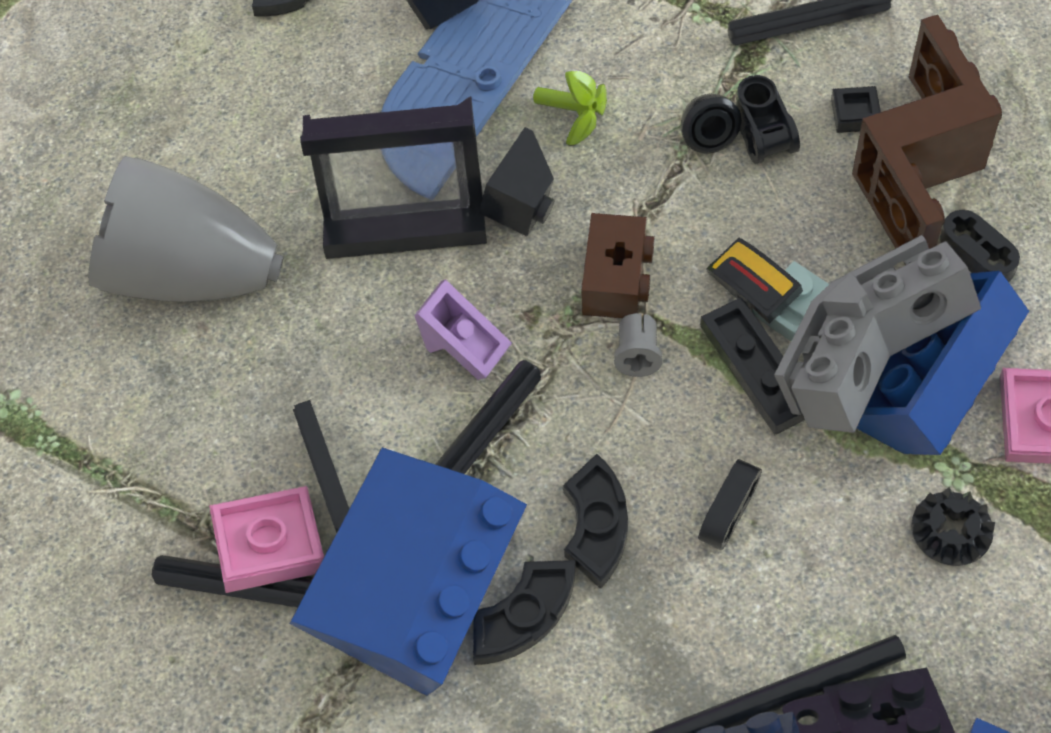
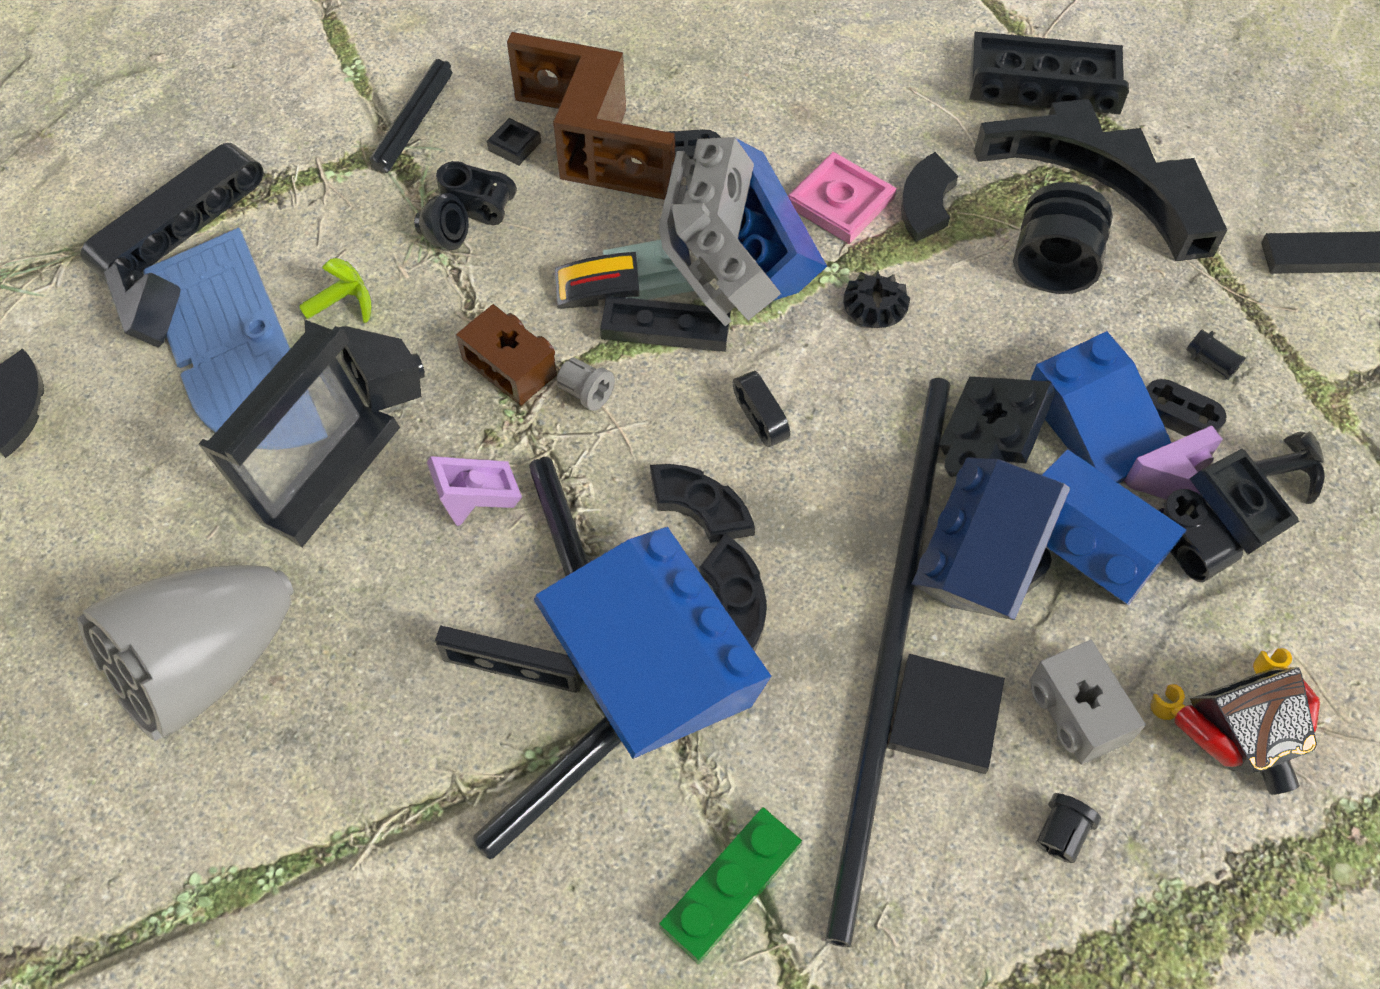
camera: 60 degrees left, 0 degrees up
bright pink tile [209,486,324,593] -> none

